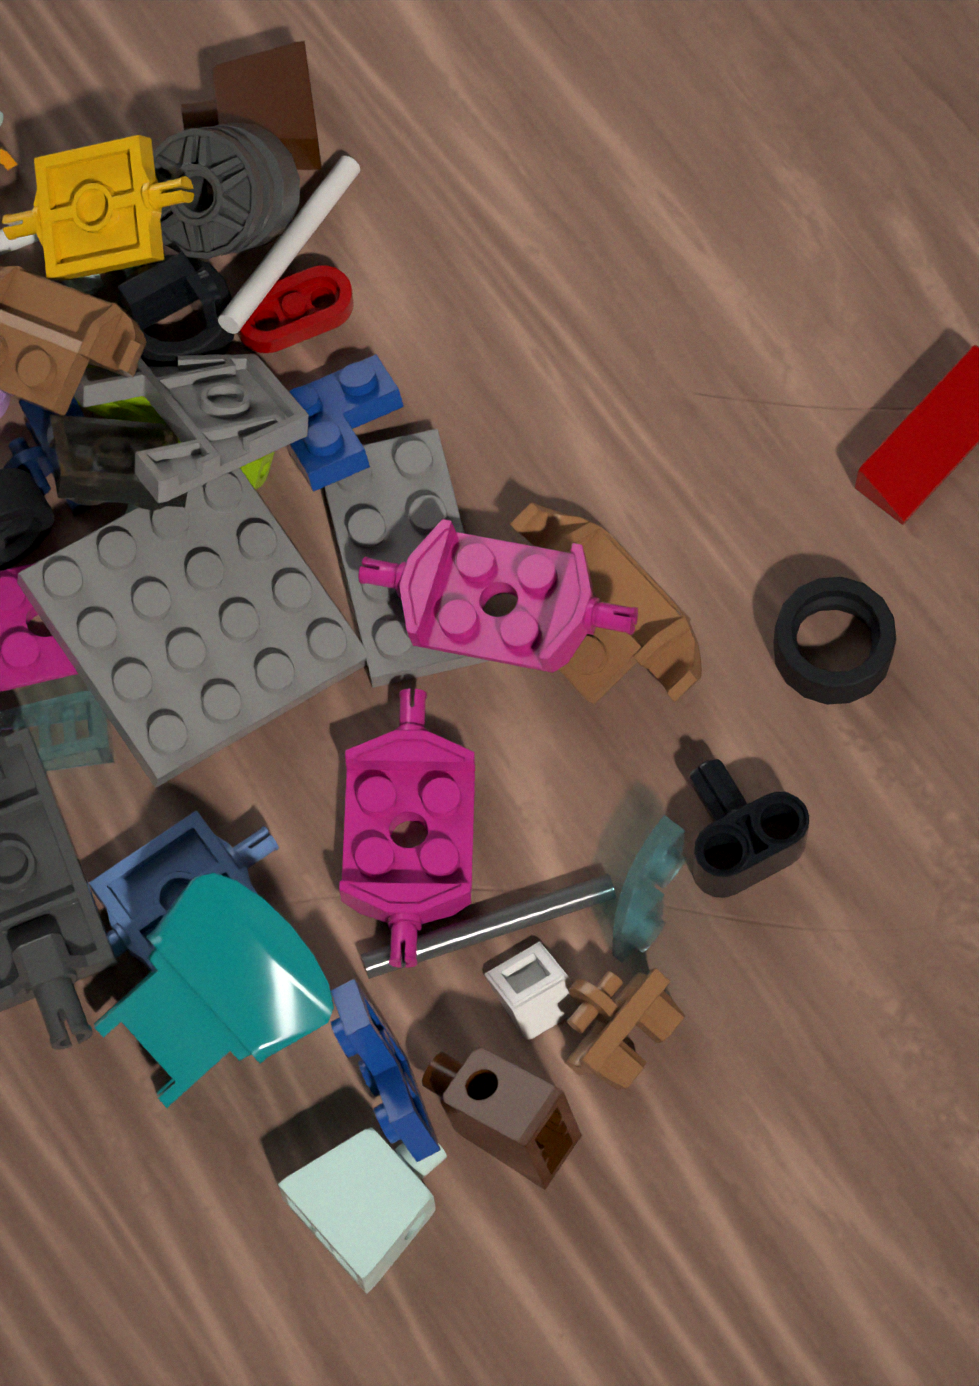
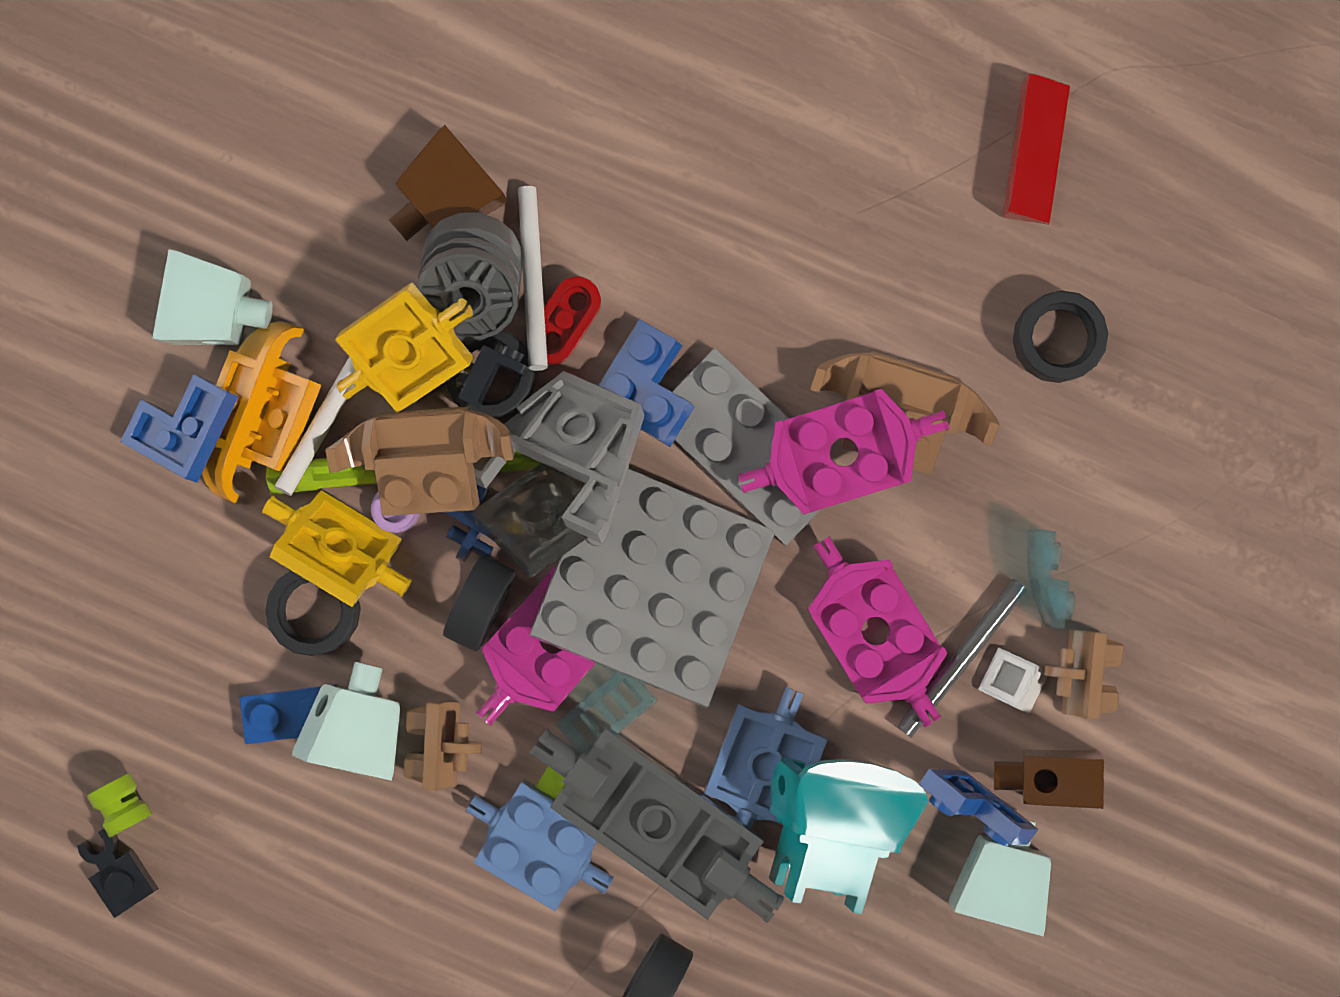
camera: 45 degrees left, 20 degrees up
black beam [689,759,810,898] -> none

